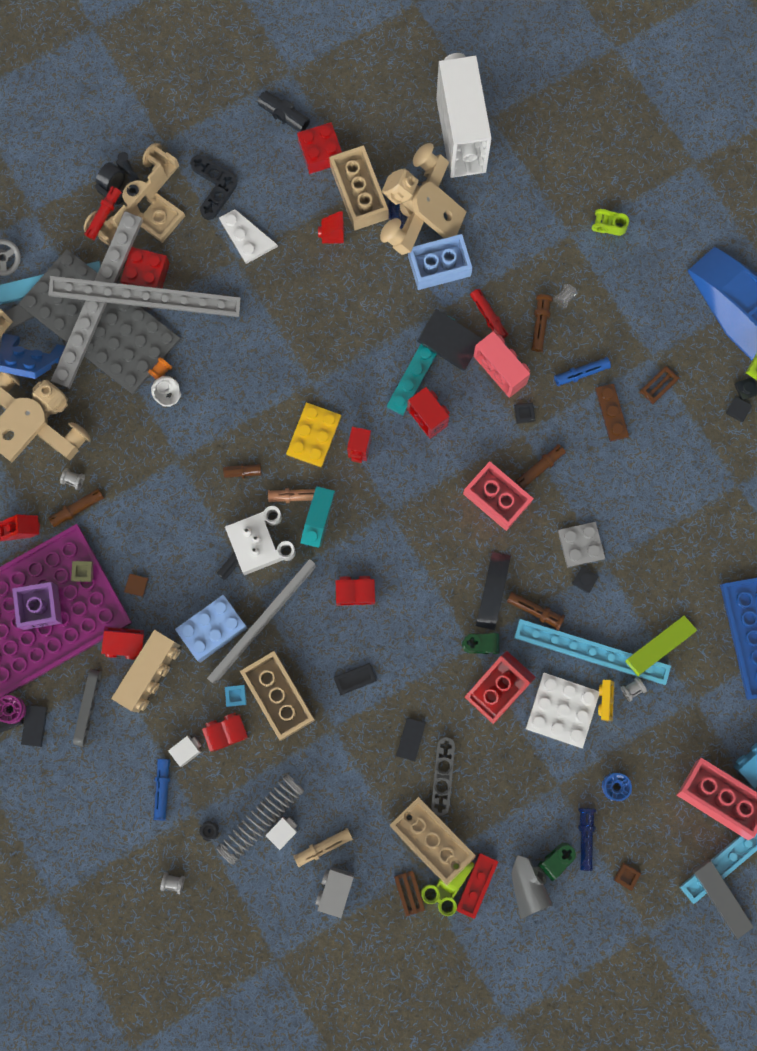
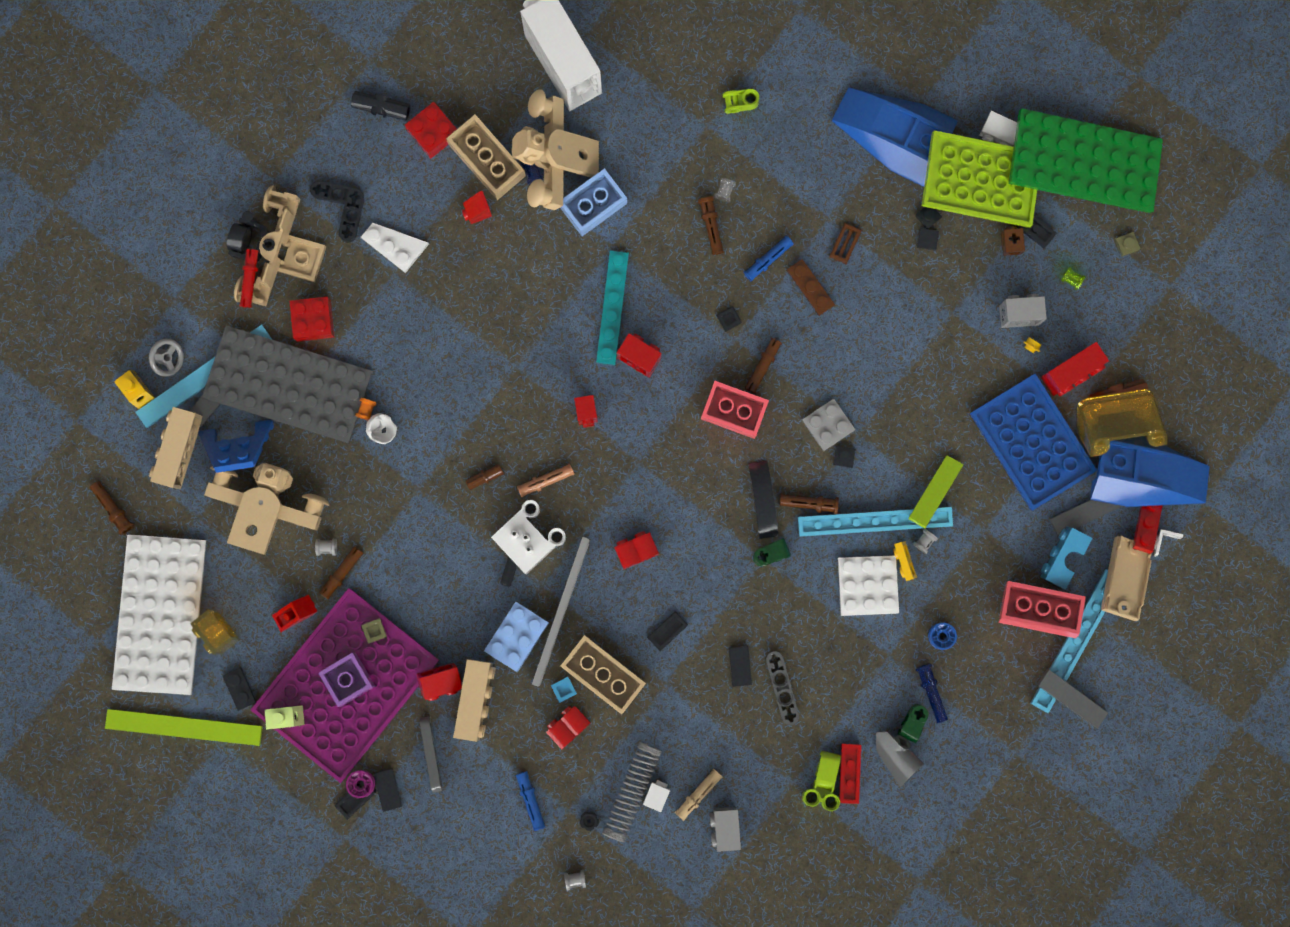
camera: 25 degrees left, 5 degrees up
light grey plate [48,276,240,317] -> none
light grey plate [51,211,143,389] -> none
reddish brown tile [124,574,149,597] -> none
white brick [168,736,202,767] -> none
yellow plate [286,402,342,468] -> none
teal slope [300,486,335,548] -> none
tan piece [390,797,476,886] -> none
reddish brown tile [394,870,425,917] -> none
black tile [417,309,482,371] -> none
red slope [465,651,536,724] -> none
red pin [470,289,509,339] -> none
coral brick [473,331,530,398] -> none
reddish brown tile [613,862,641,891] -> none

